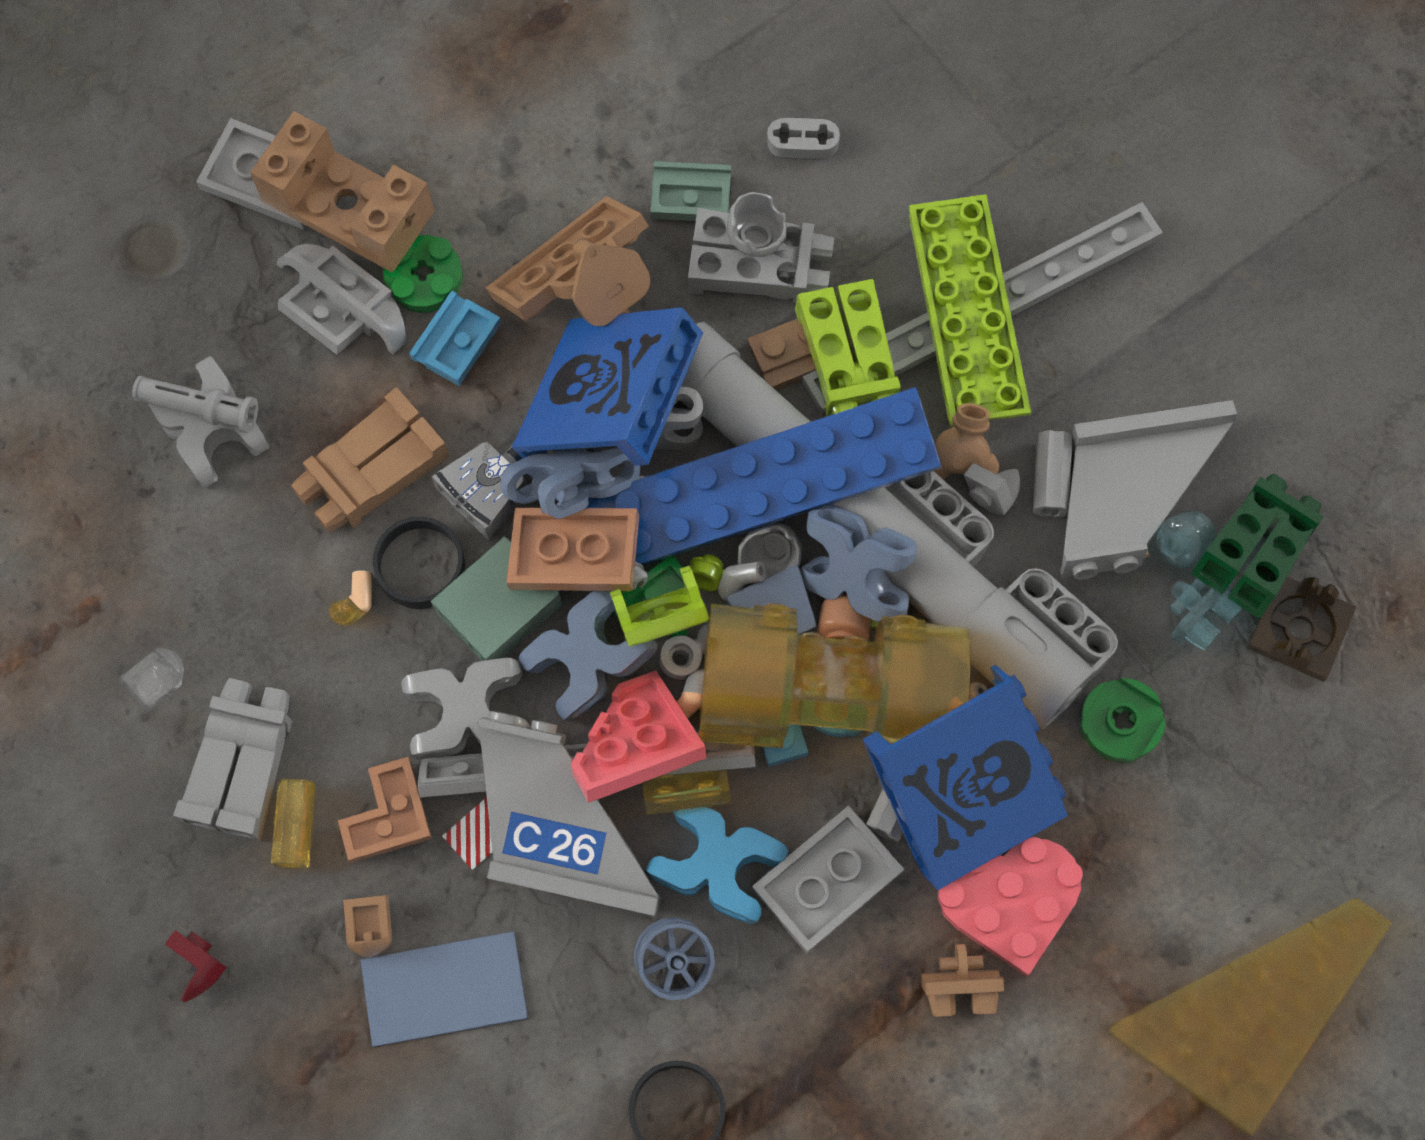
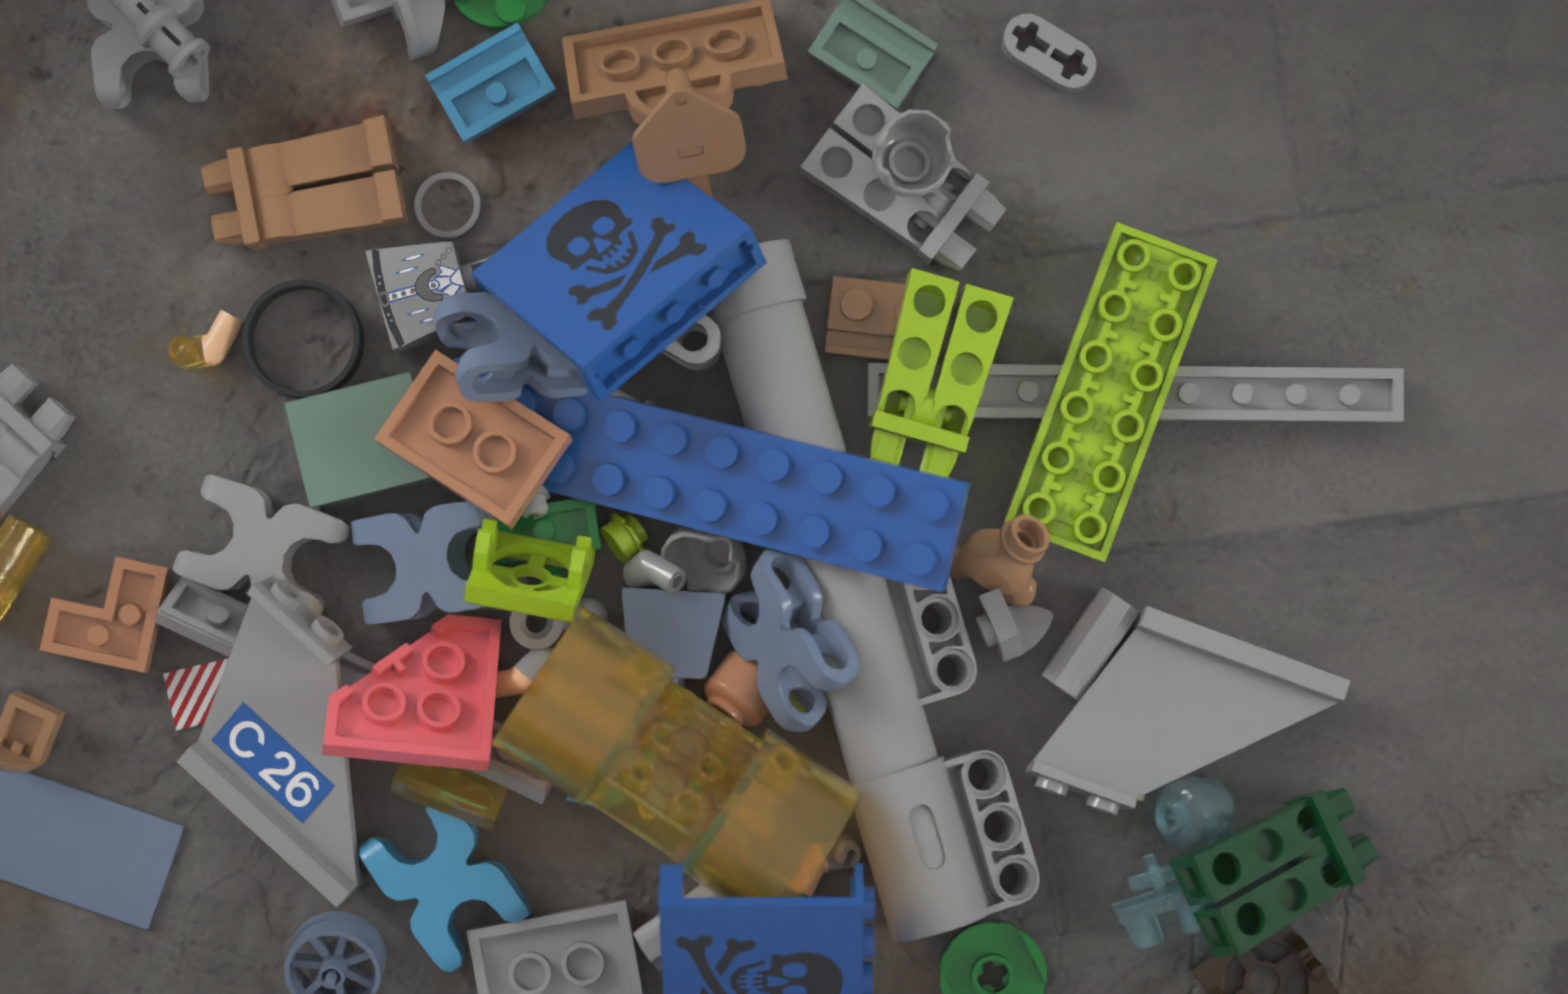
camera: 30 degrees right, 15 degrees up
none -> light grey piece [414,172,481,239]

